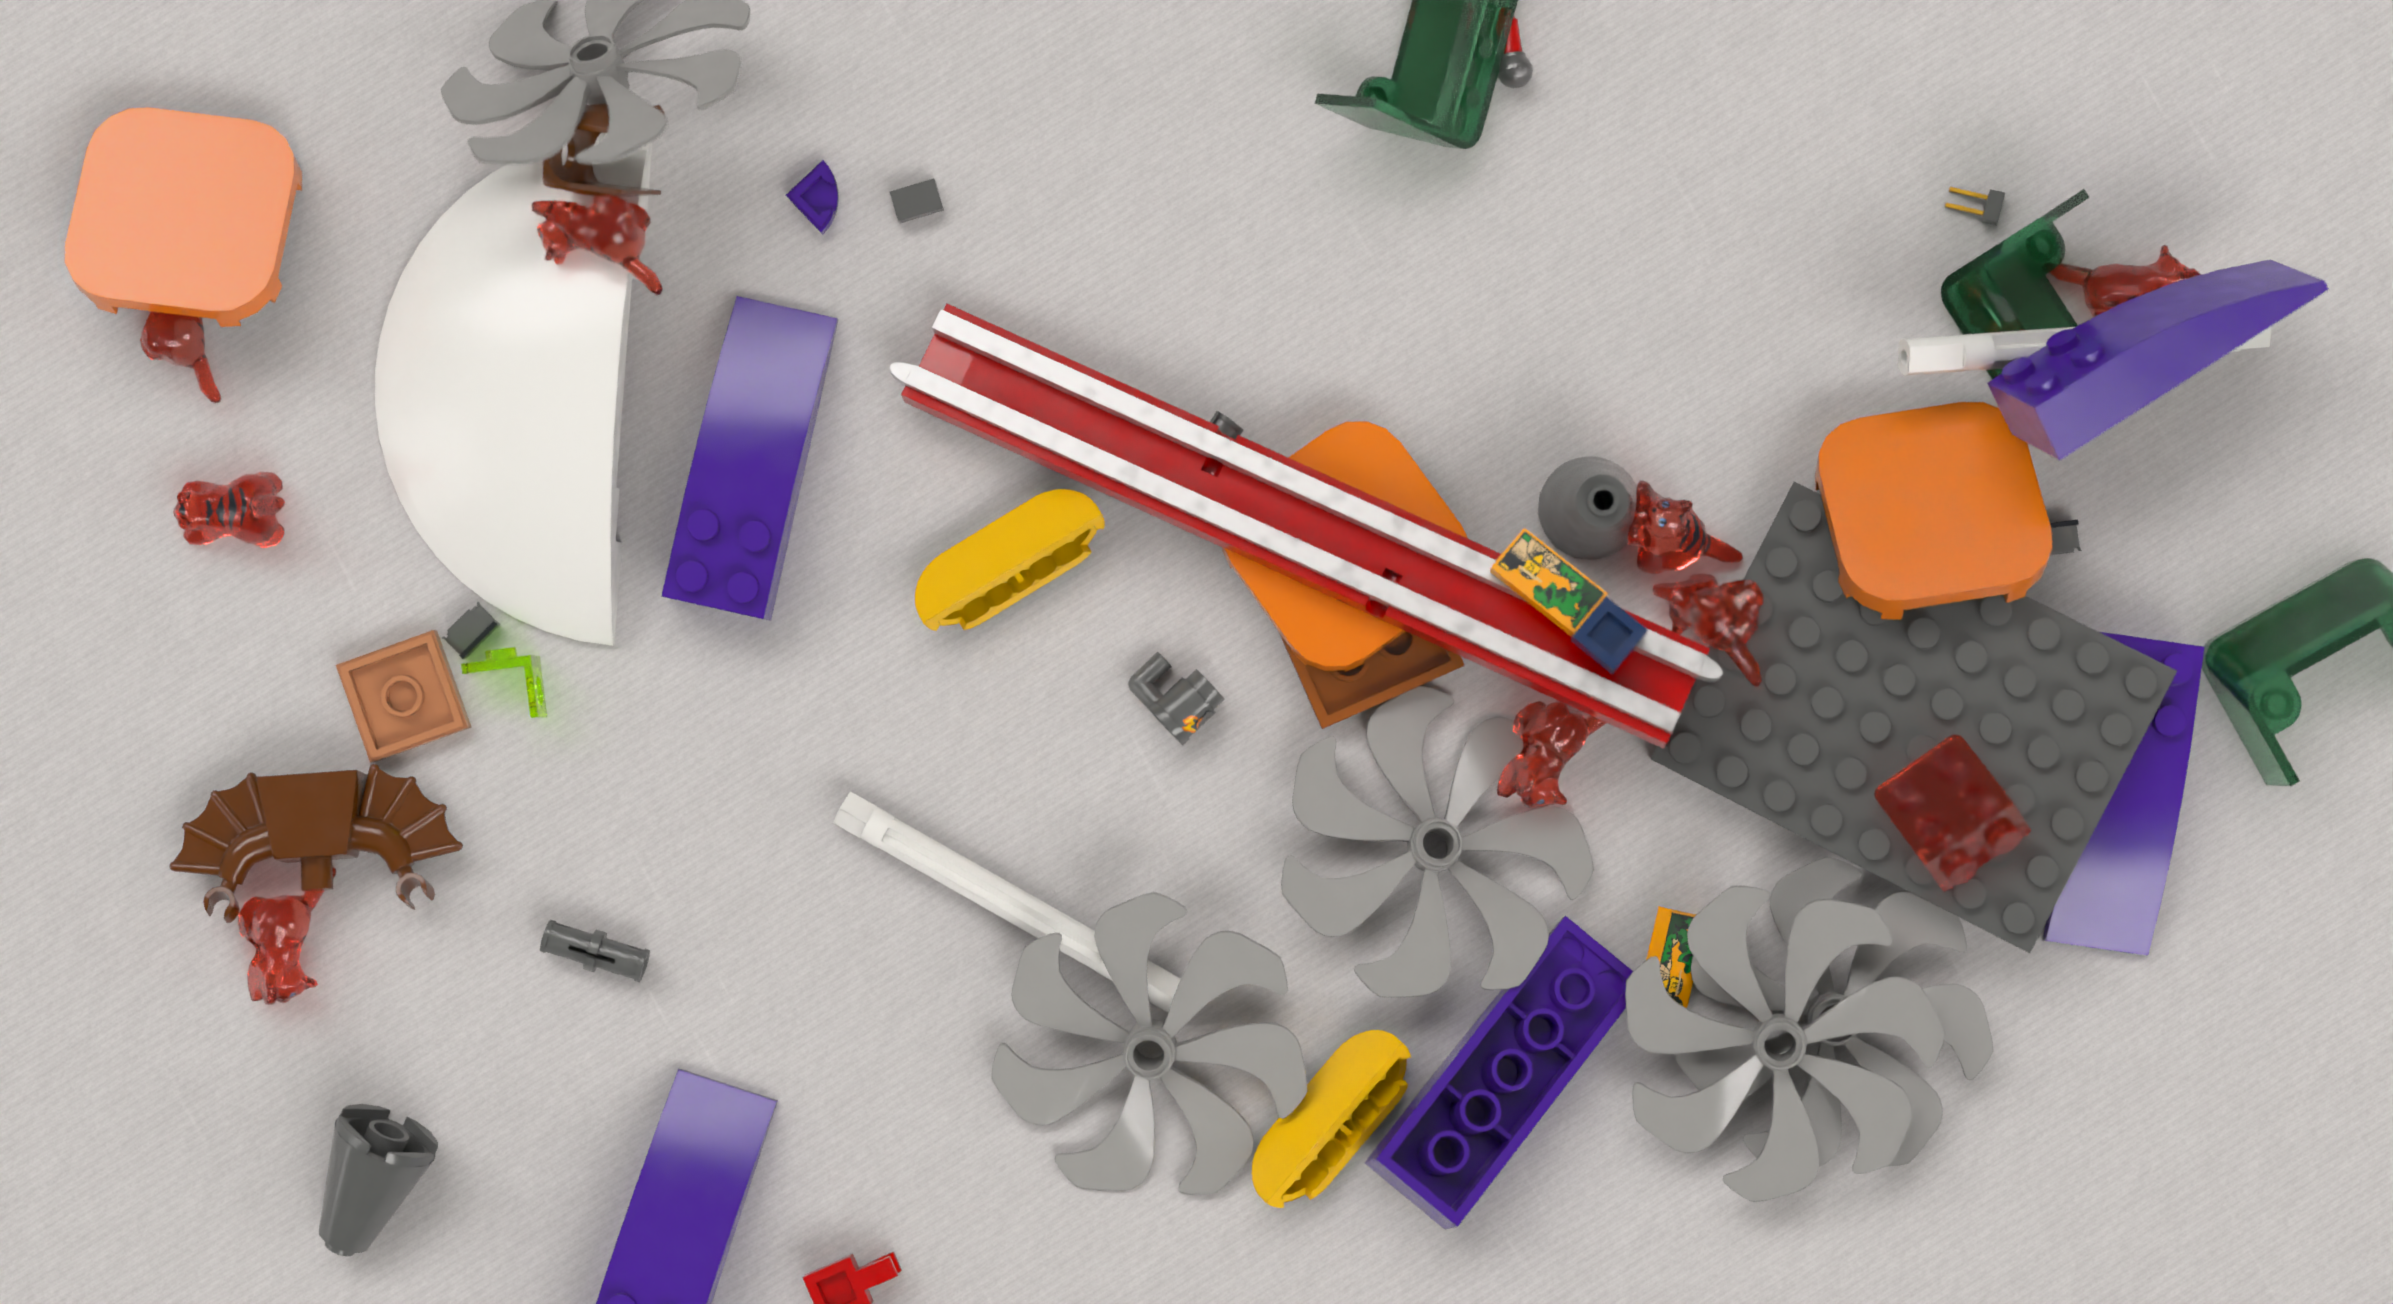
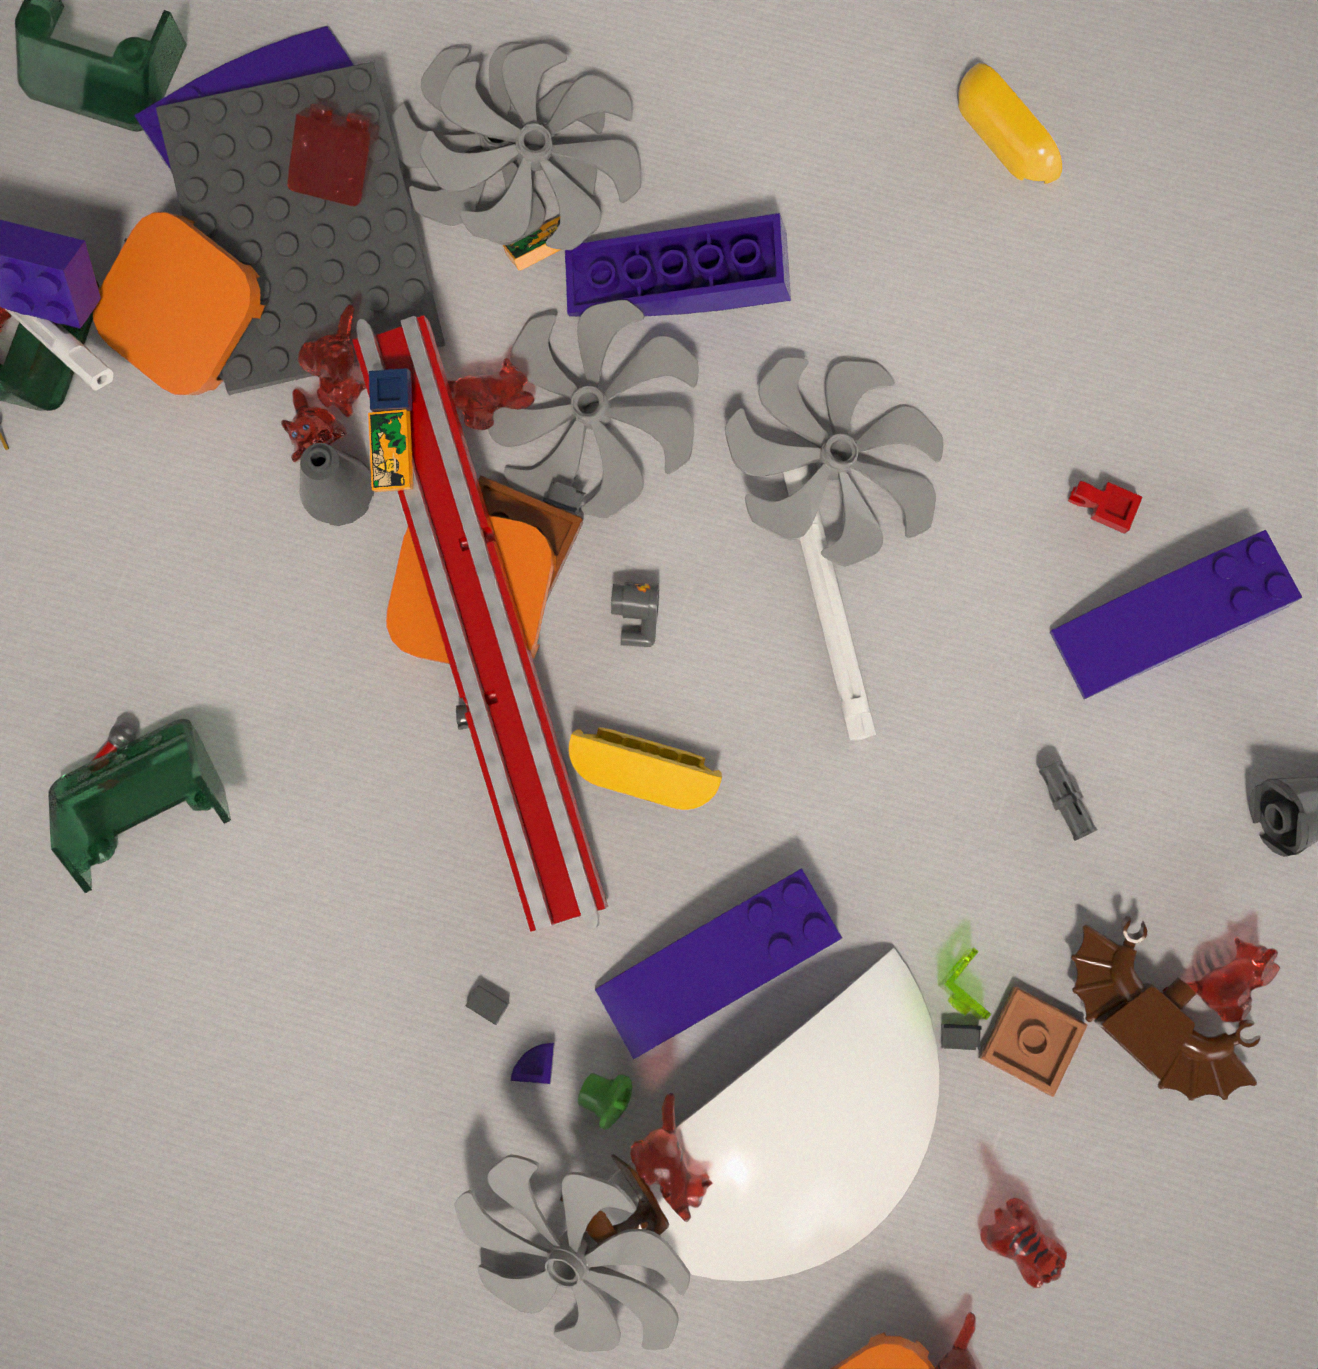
camera: 130 degrees left, 10 degrees down
yellow brick [1251,1030,1411,1208] -> none
none -> dark grey piece [543,480,586,514]
none -> bright green piece [578,1073,633,1130]

